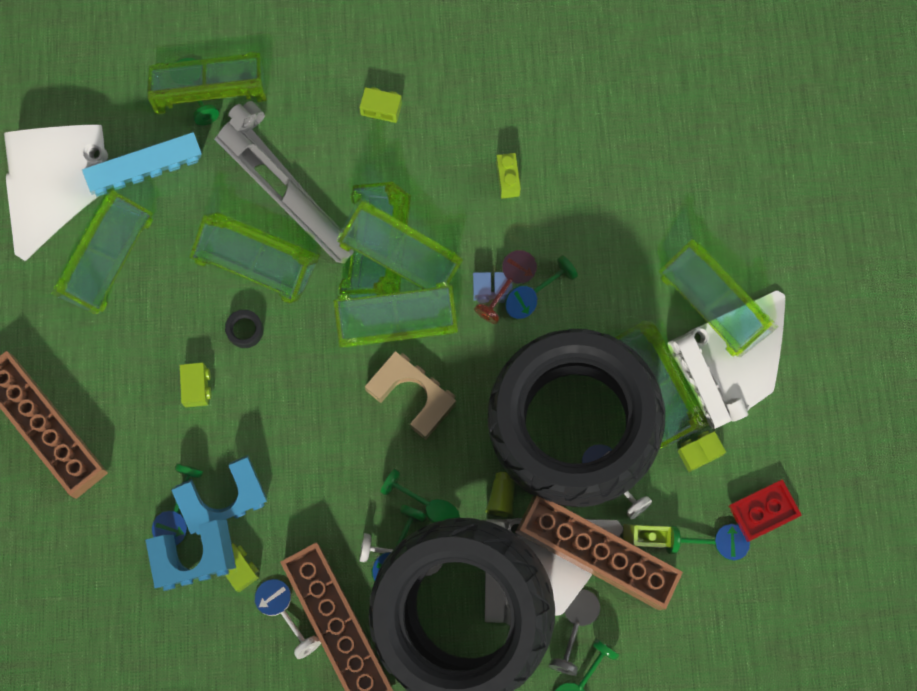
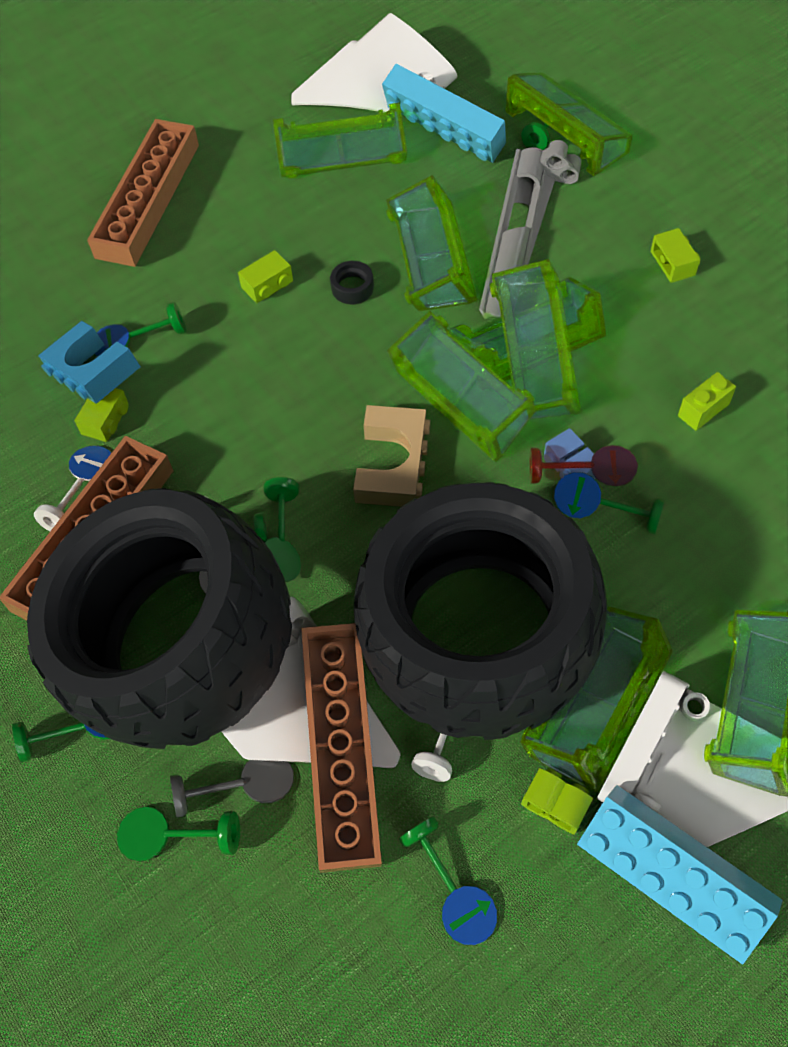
camera: 60 degrees right, 15 degrees down
dark azure arch [171,455,267,535] -> none
lime plant [485,472,515,518] -> none
lime slope [623,524,671,547] -> none
red plate [729,479,802,542] -> none
none -> medium azure brick [577,785,783,965]

